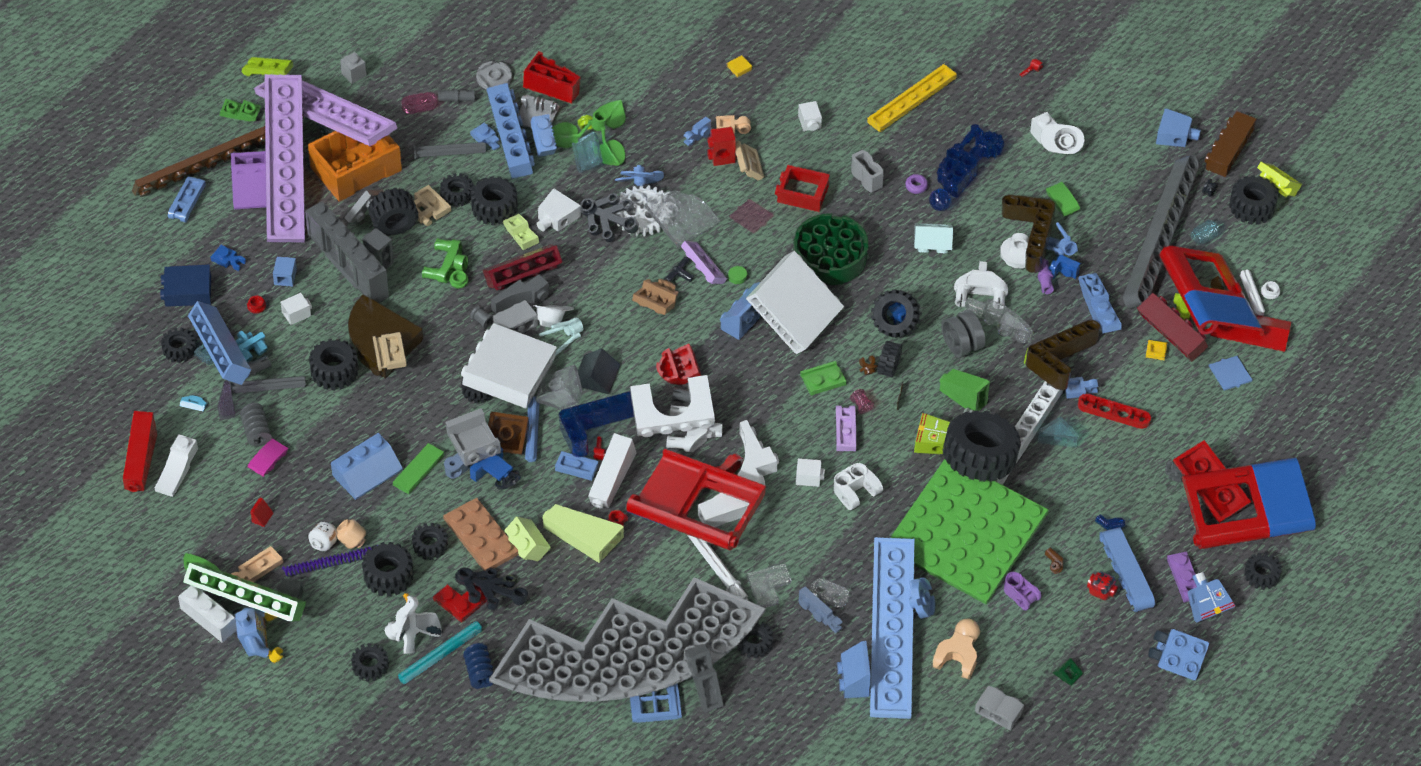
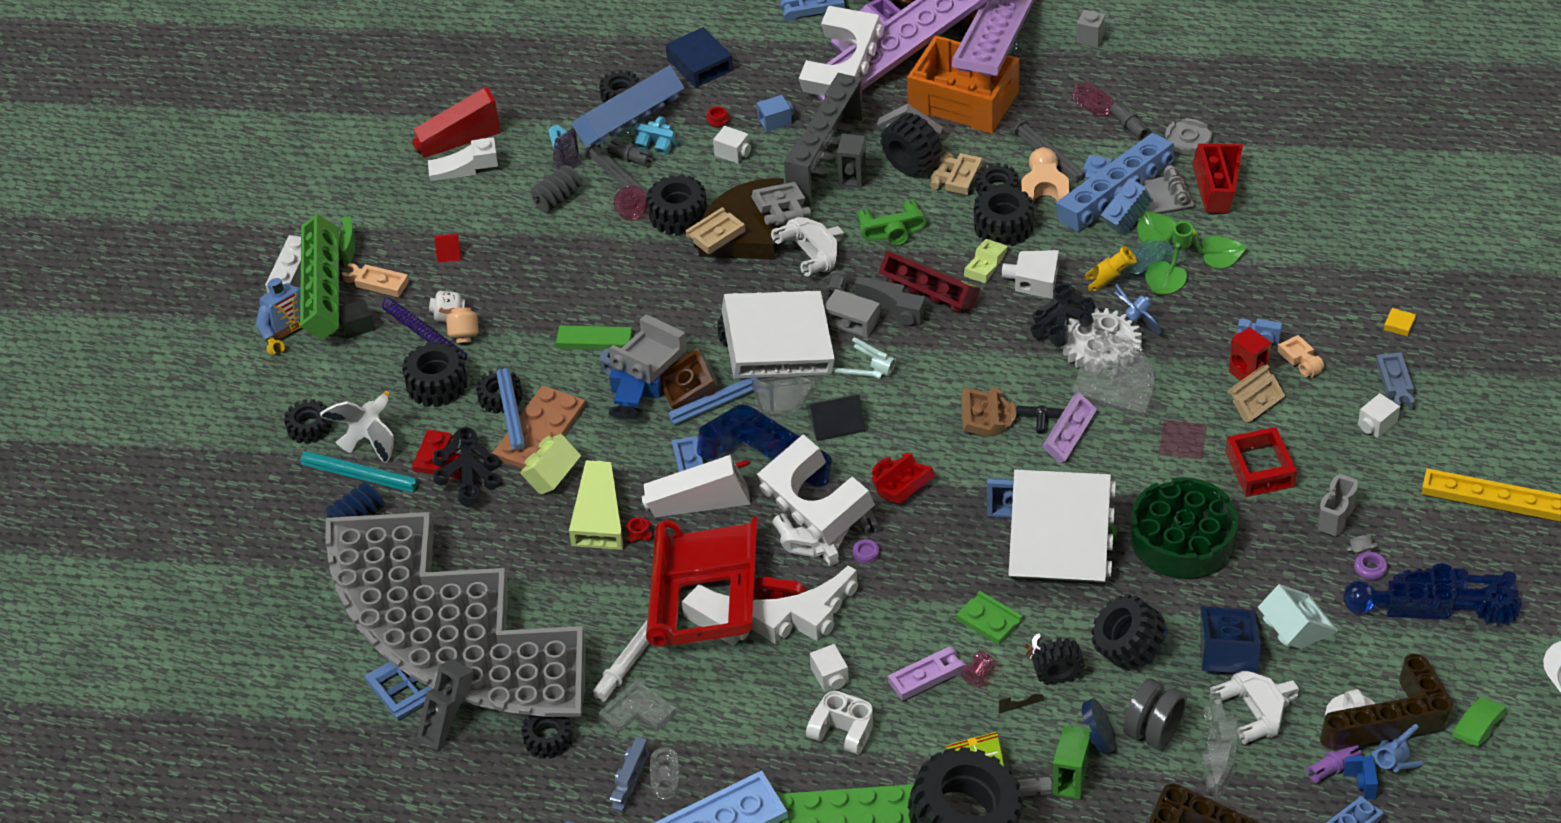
camera: 65 degrees right, 5 degrees down
blue plate [210,245,246,271] -> none
dark pink slope [248,439,288,477] -> none
medium blue slope [331,433,403,500] -> none
bright green plate [449,270,468,288] -> none
white piece [534,305,574,328] -> none
bright green tile [728,266,747,284] -> none
none -> medium blue axle [496,368,525,451]
none -> clear pink plate [613,185,648,220]
none -> light grey plate [751,182,811,225]
none -> white connector [771,217,844,277]
none -> white arch [799,6,884,96]
none -> medium lavender tile [853,539,879,564]
none -> light nougat piece [1021,147,1069,202]
none -> dark blue tile [1082,698,1116,754]
none -> yellow piece [1085,246,1137,291]
none -> dark blue slope [1200,606,1261,674]
none -> light grey plate [1346,535,1378,555]
none -> sand blue plate [1376,352,1414,409]

